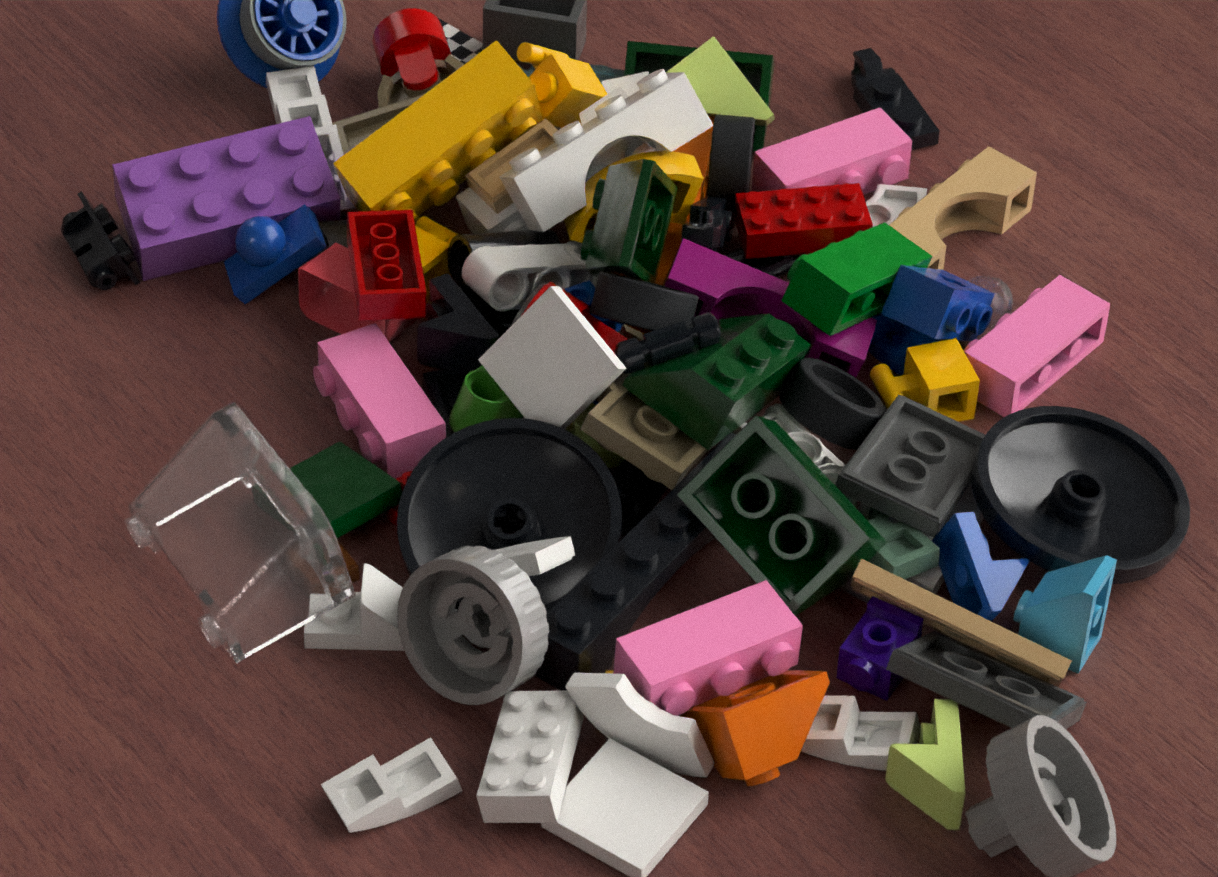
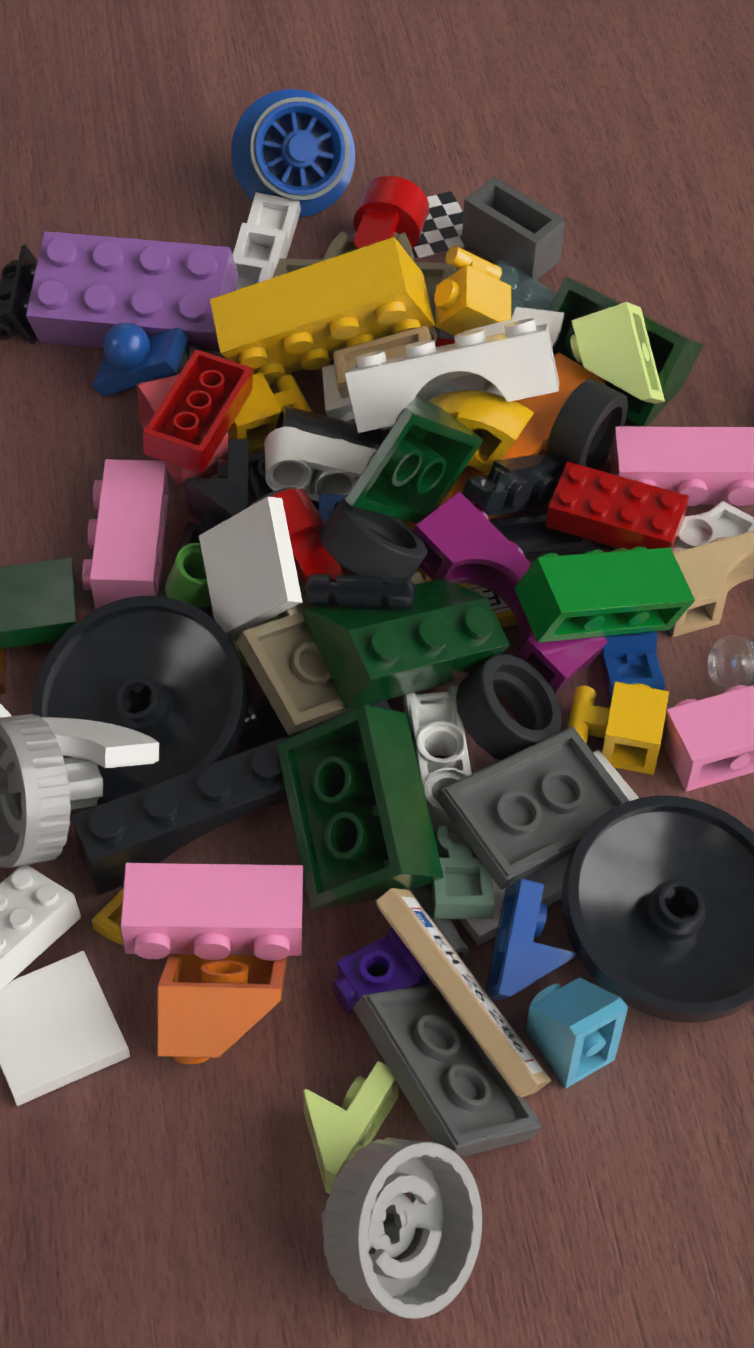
camera: 30 degrees right, 10 degrees up
white tile [565,673,715,778] -> none
white slope [801,696,920,770] -> none
blue brick [881,265,995,341] -> none

